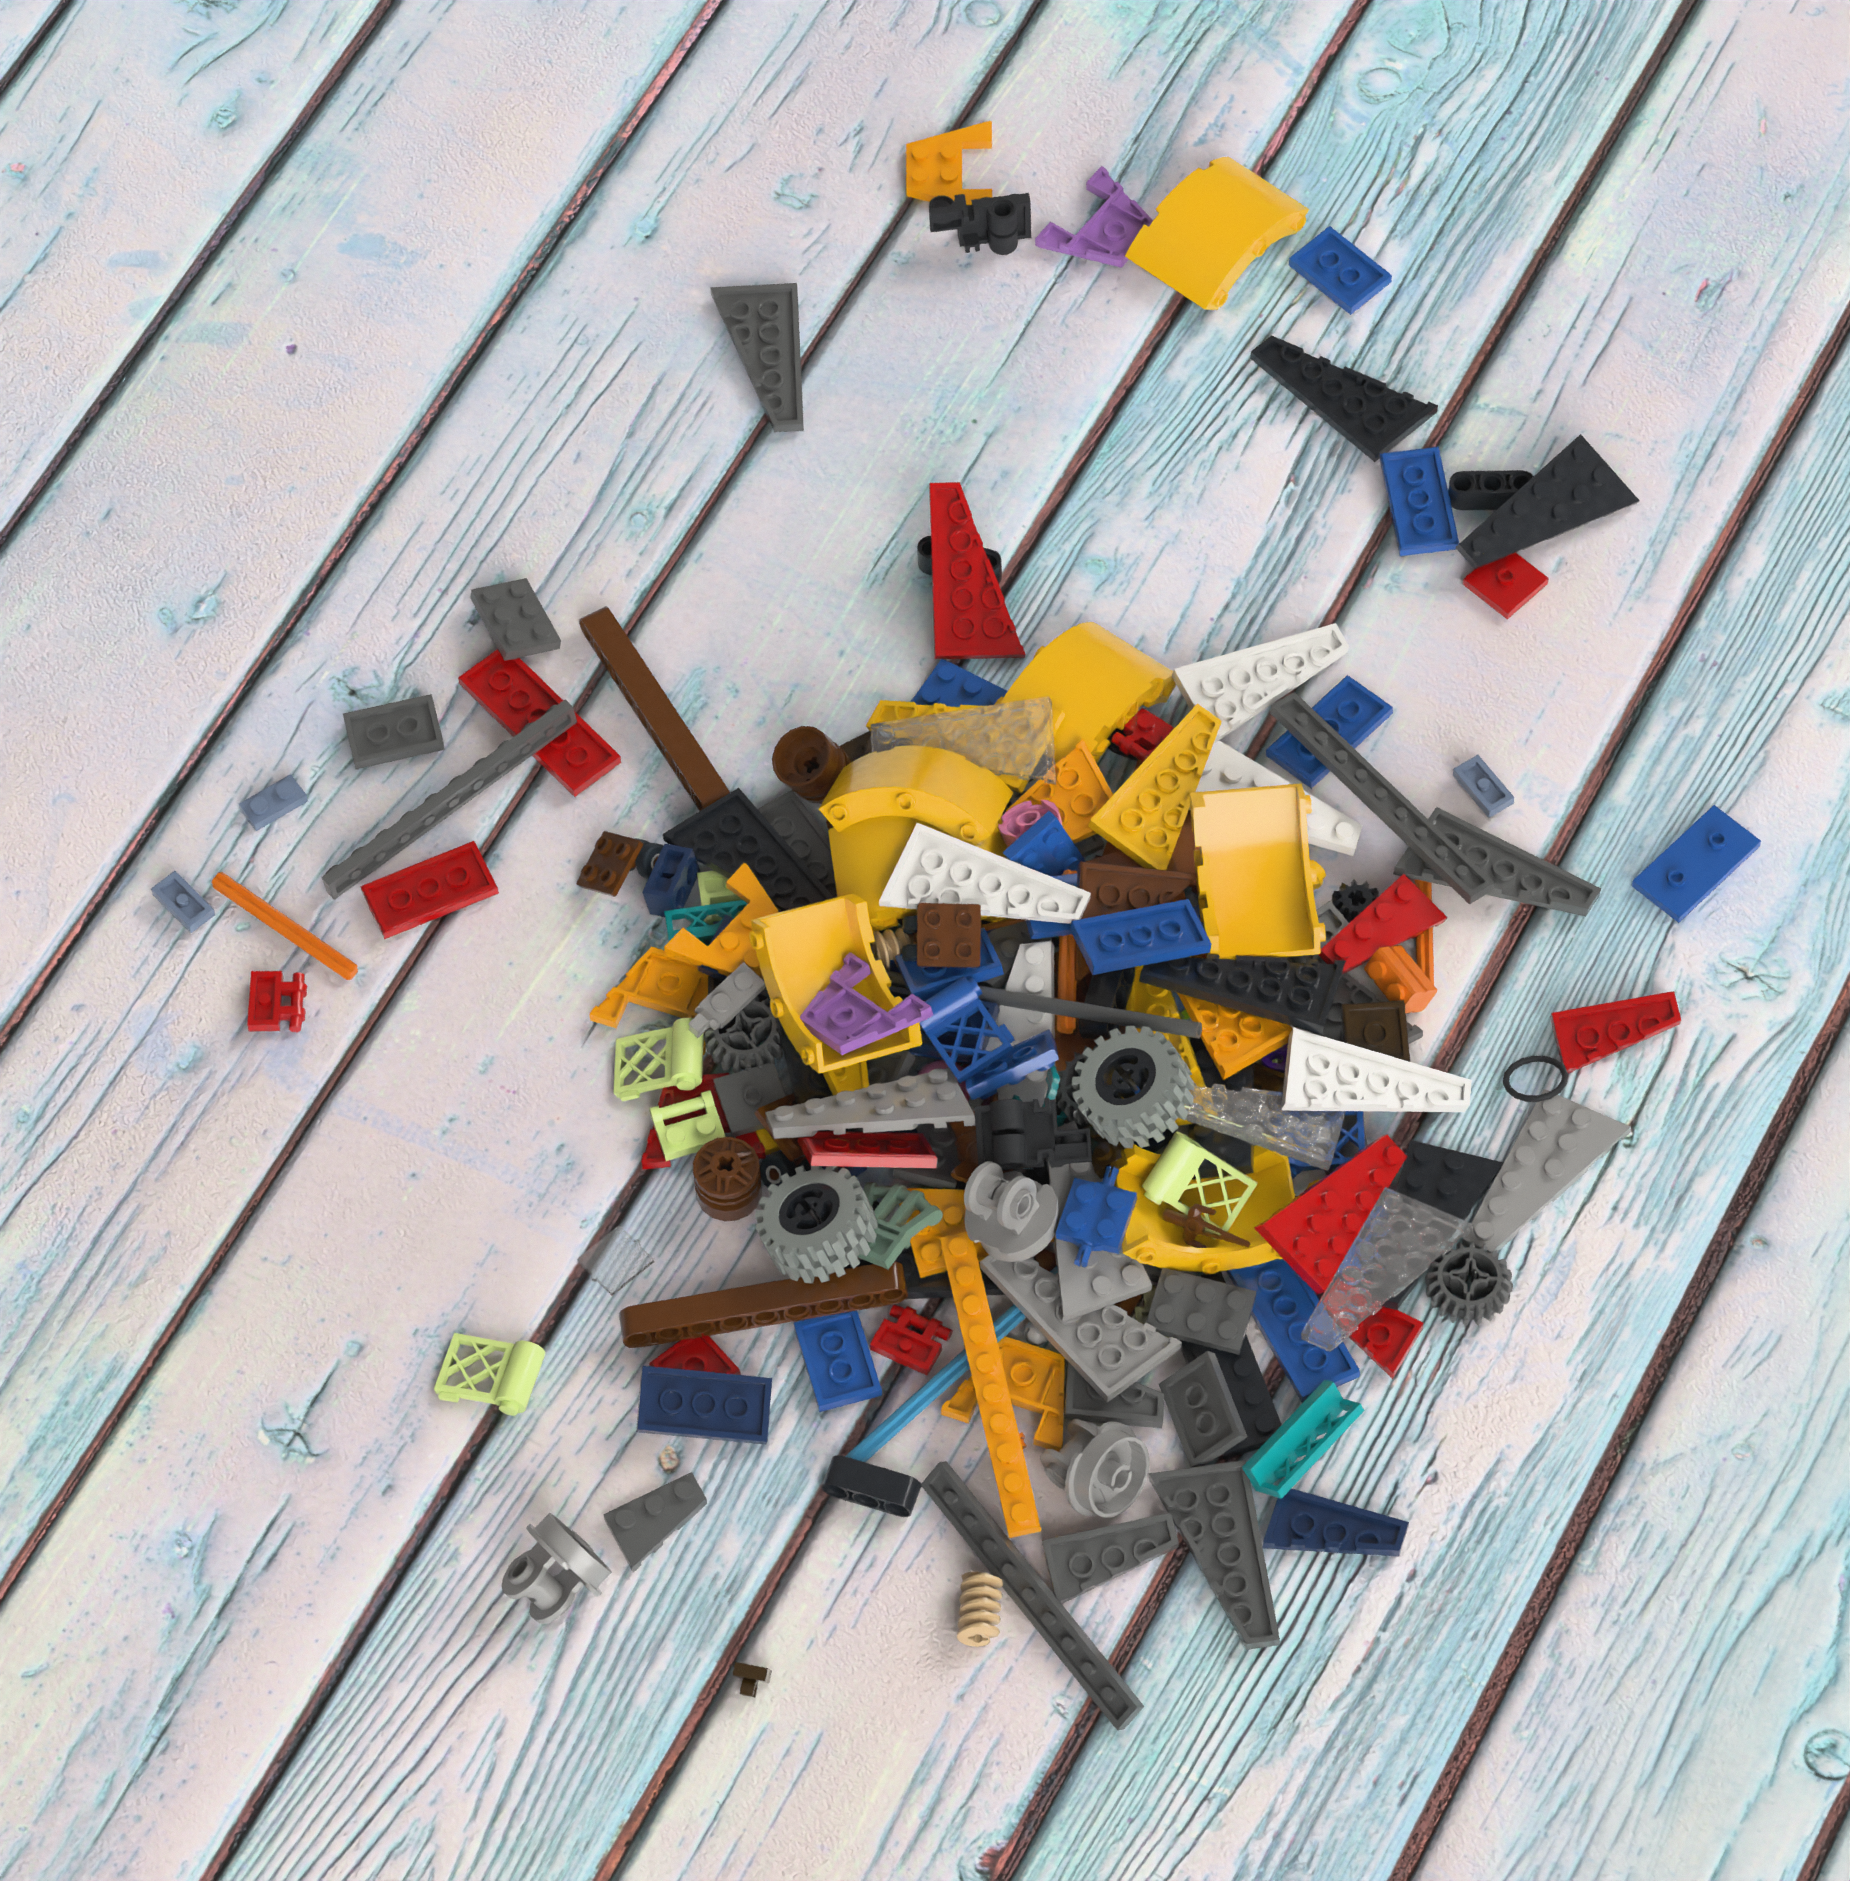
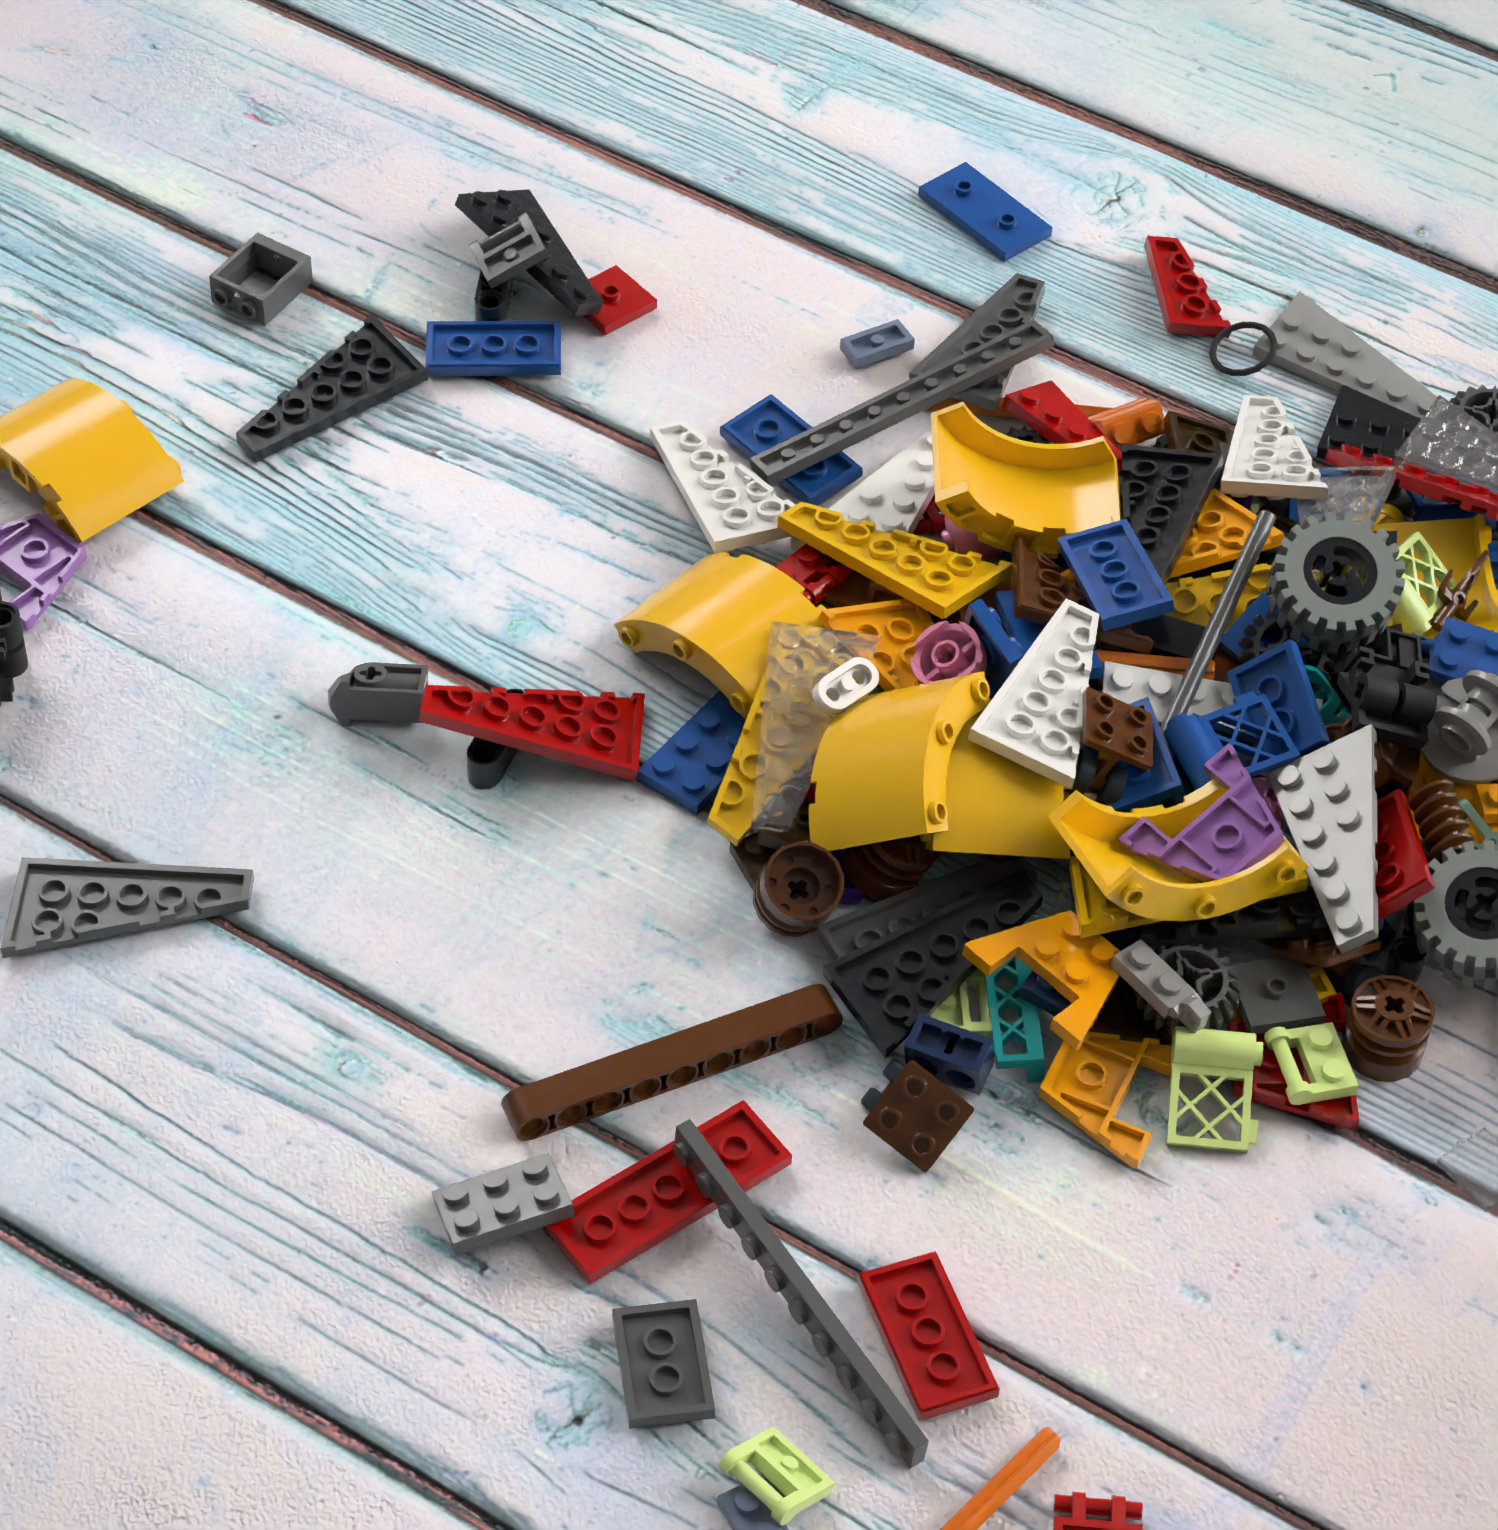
camera: 90 degrees left, 10 degrees down
blue plate [1289,226,1392,315] -> none
none -> dark grey window [209,232,313,326]
none -> dark grey piece [328,662,428,727]
none -> dark grey plate [468,212,550,288]
none -> yellowish green plate [718,1427,835,1526]
none -> white plate [812,657,879,715]
none -> reddish brown piece [1409,779,1478,864]

